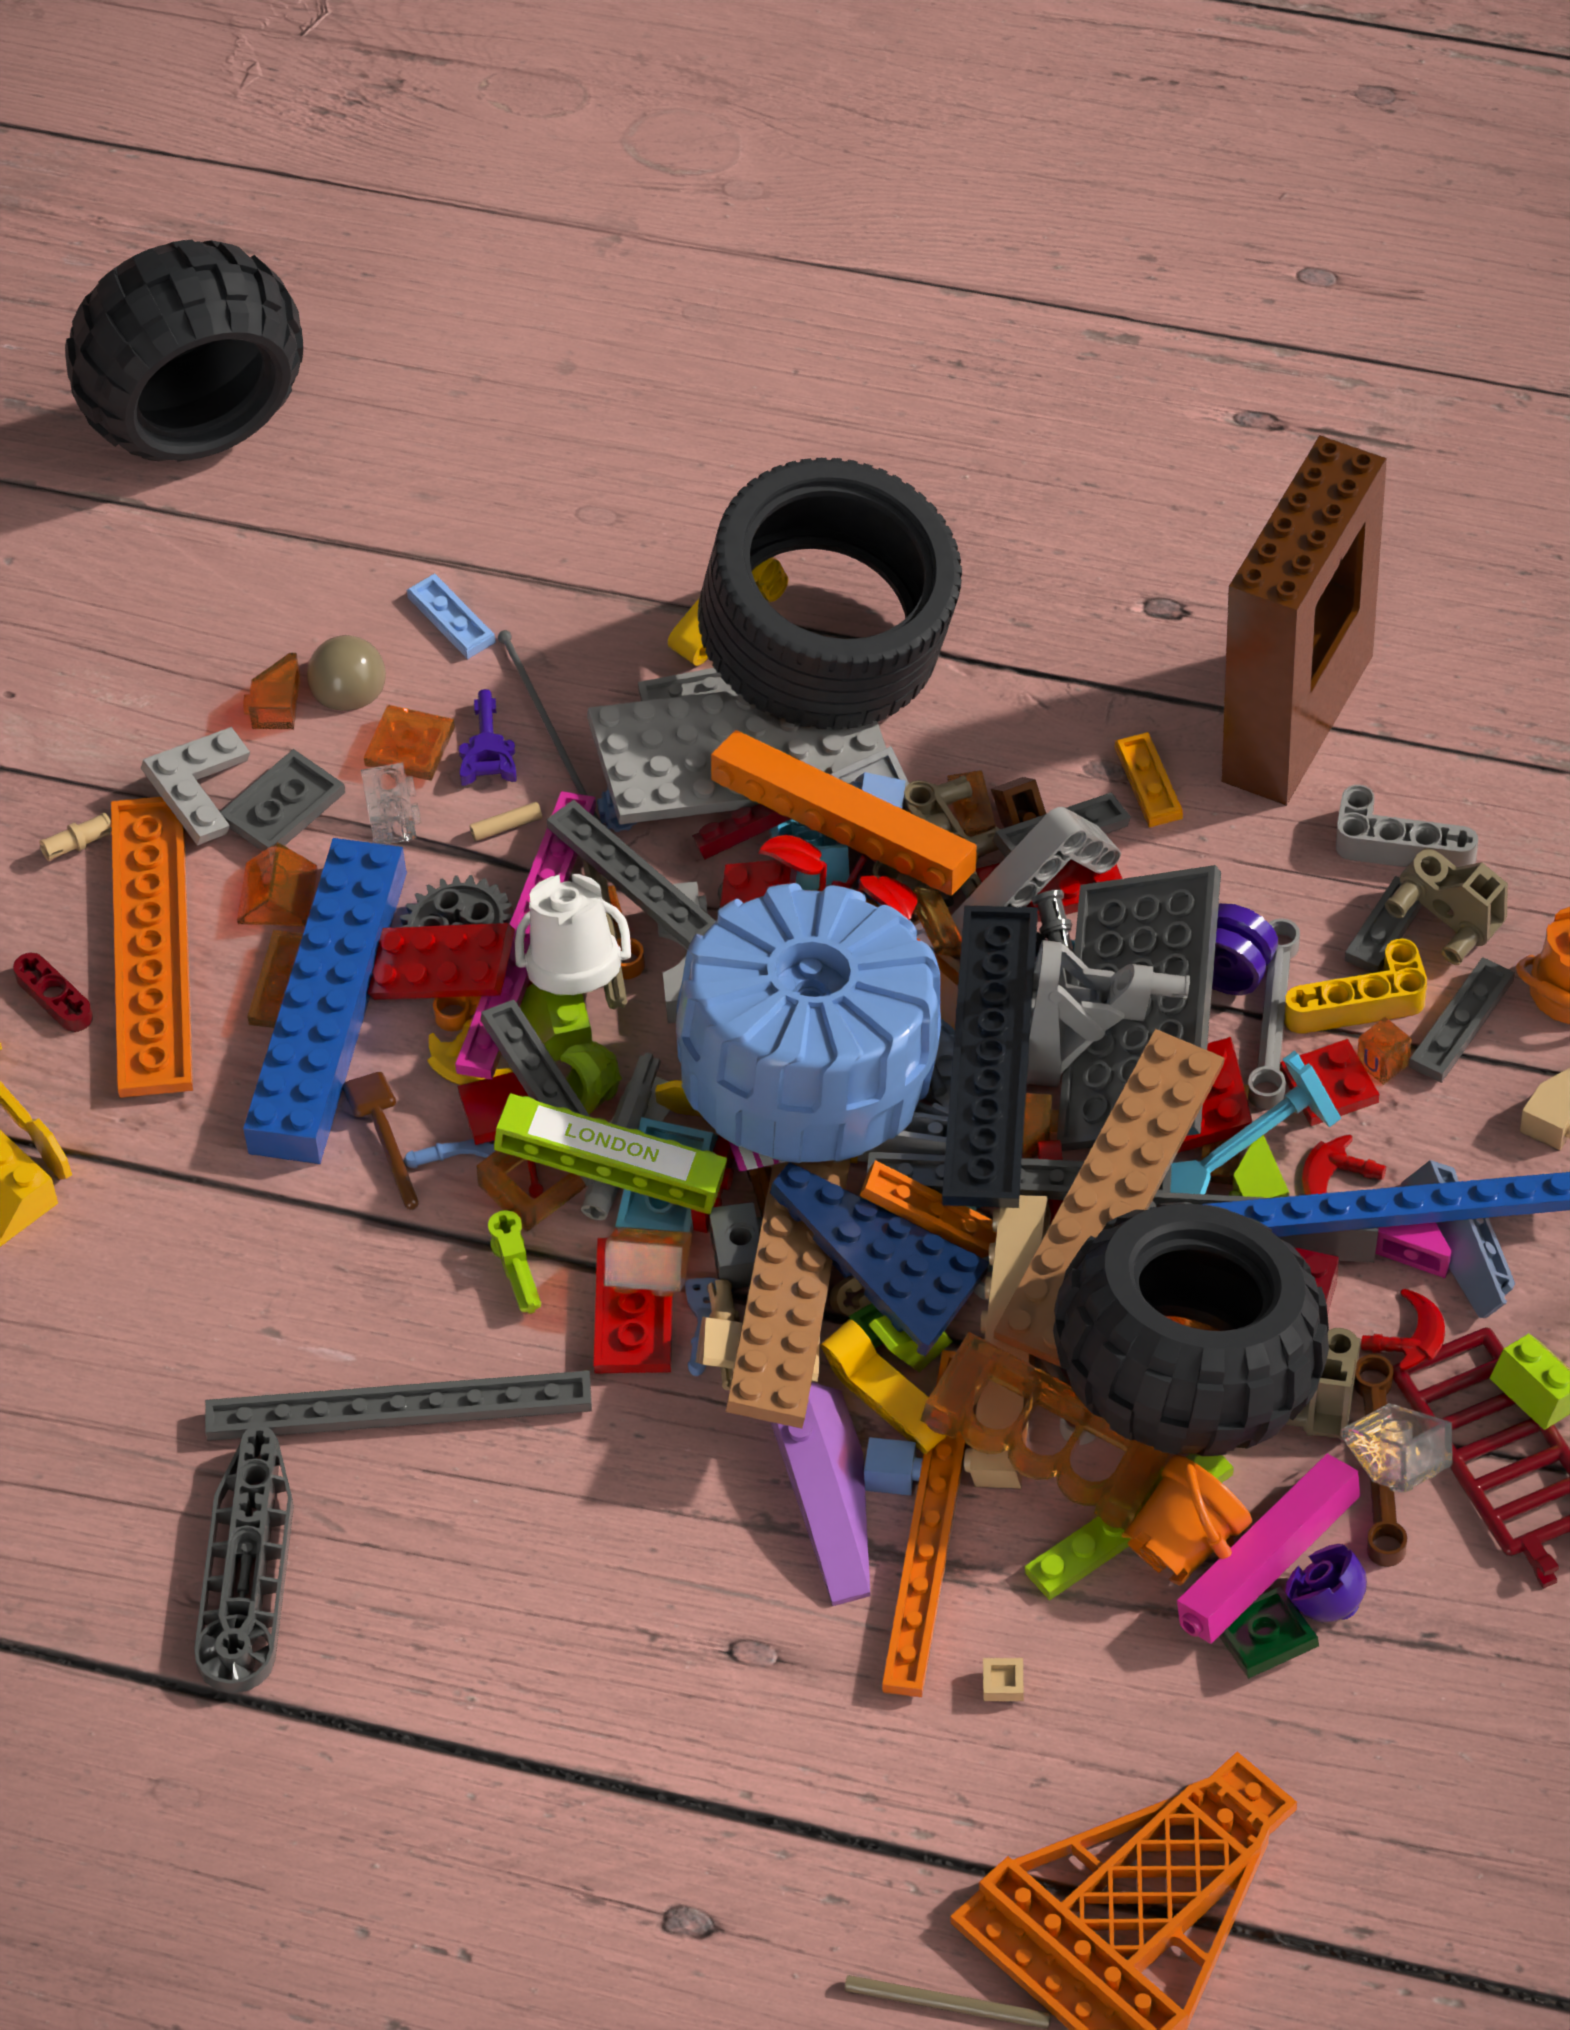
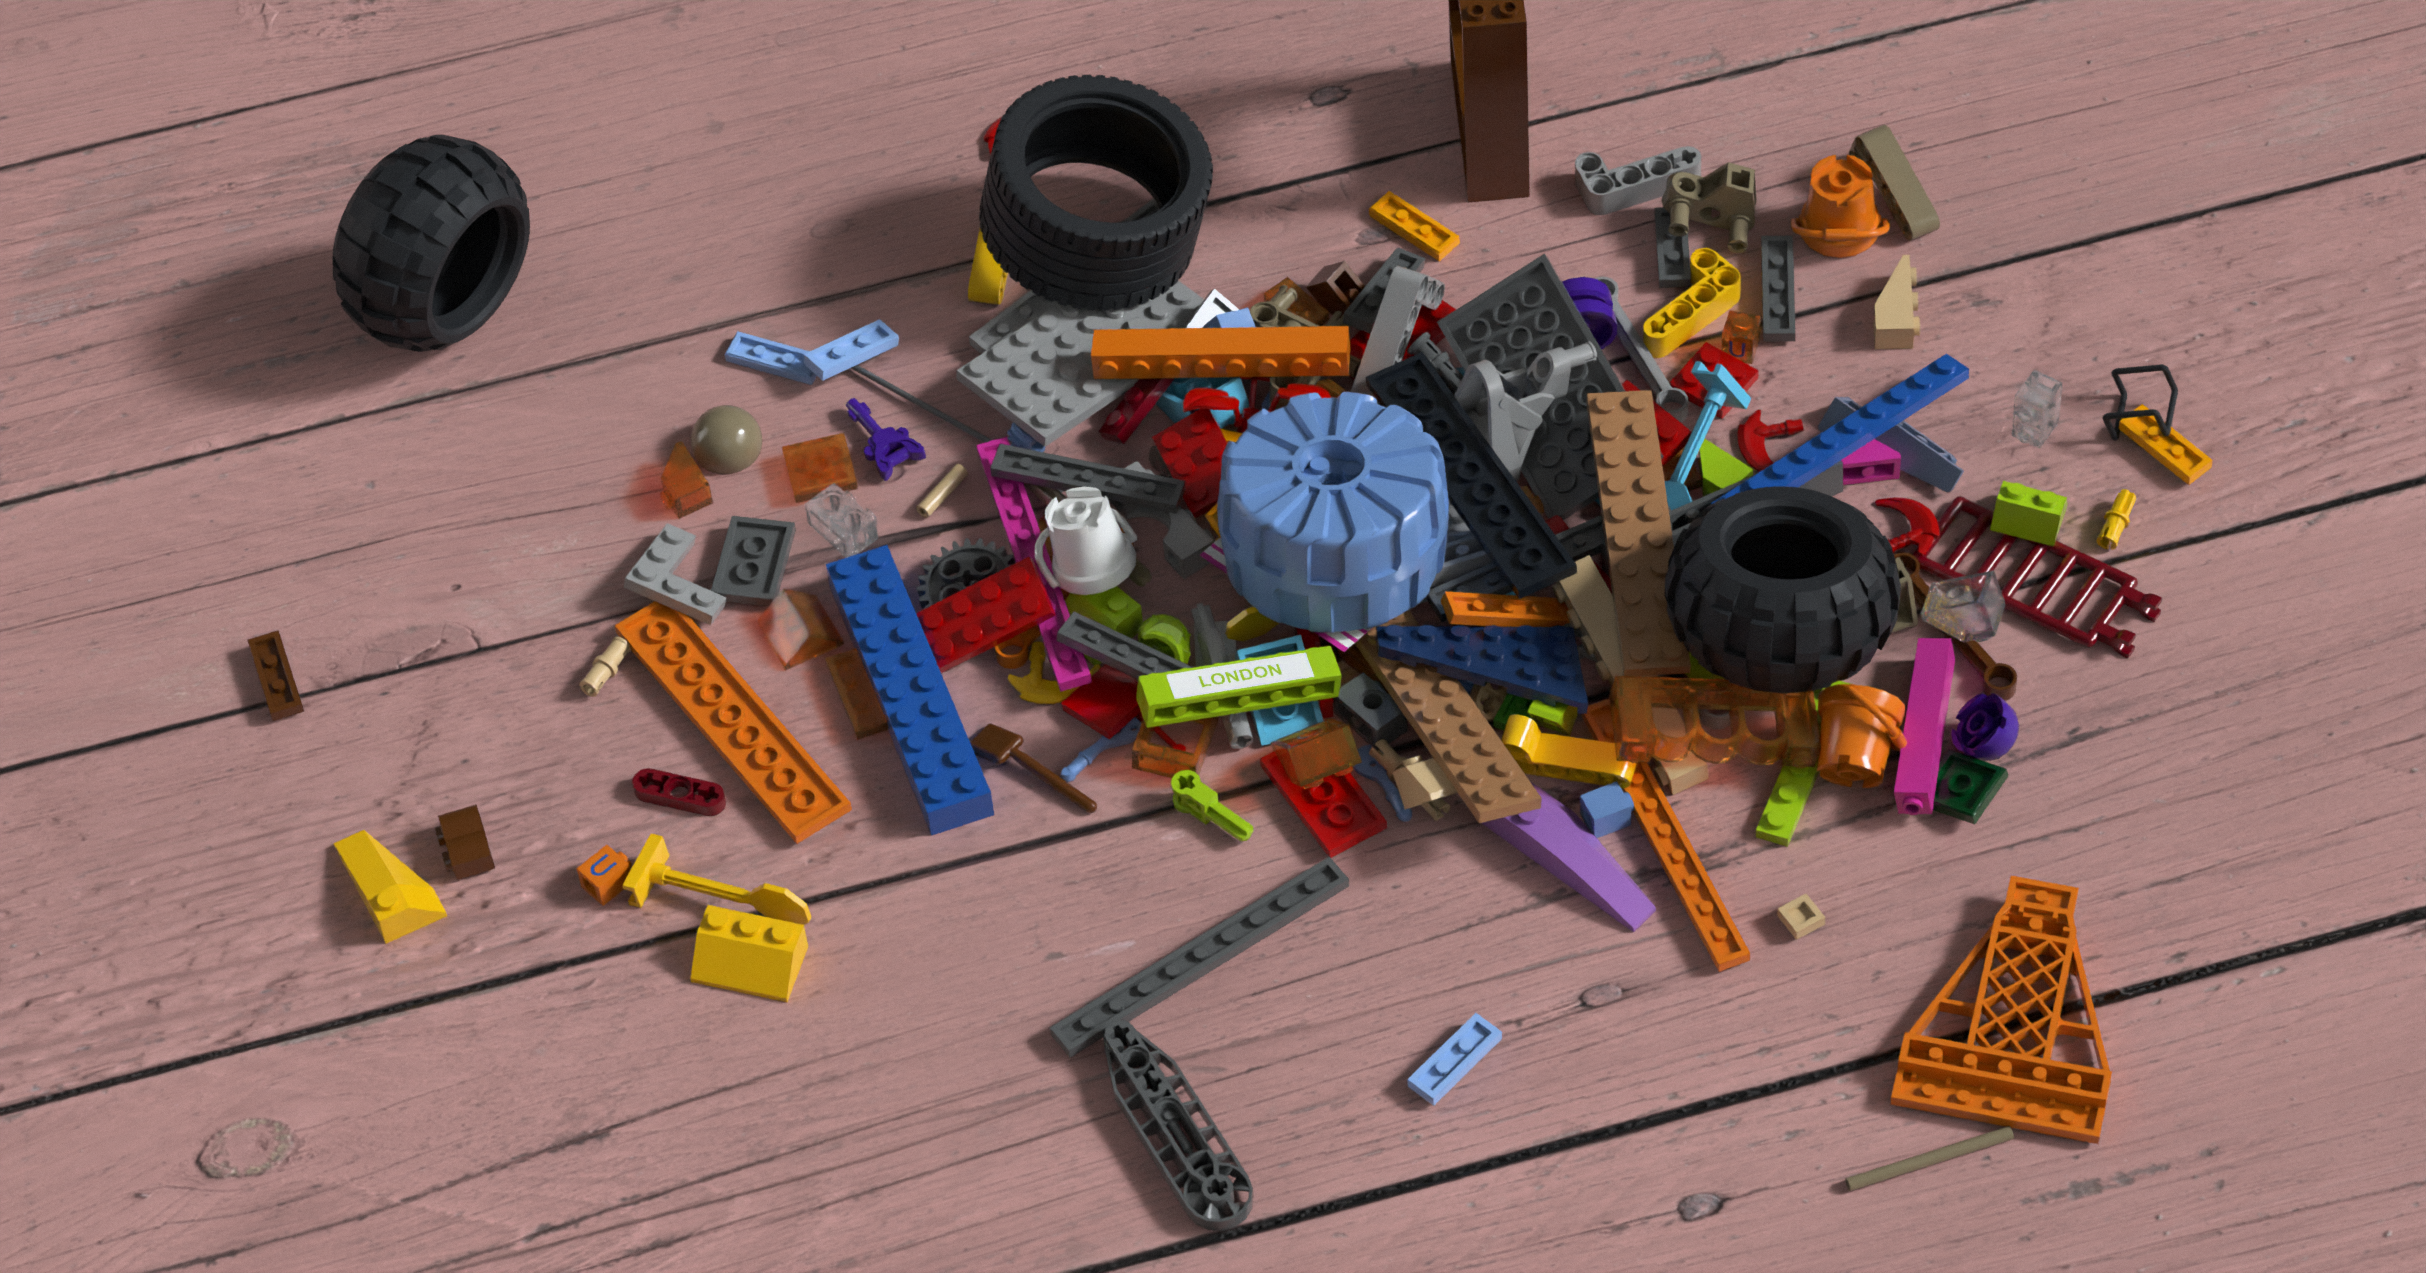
camera: 30 degrees left, 0 degrees up
none -> light blue plate [804,319,899,381]
none -> light blue plate [1407,1013,1502,1106]

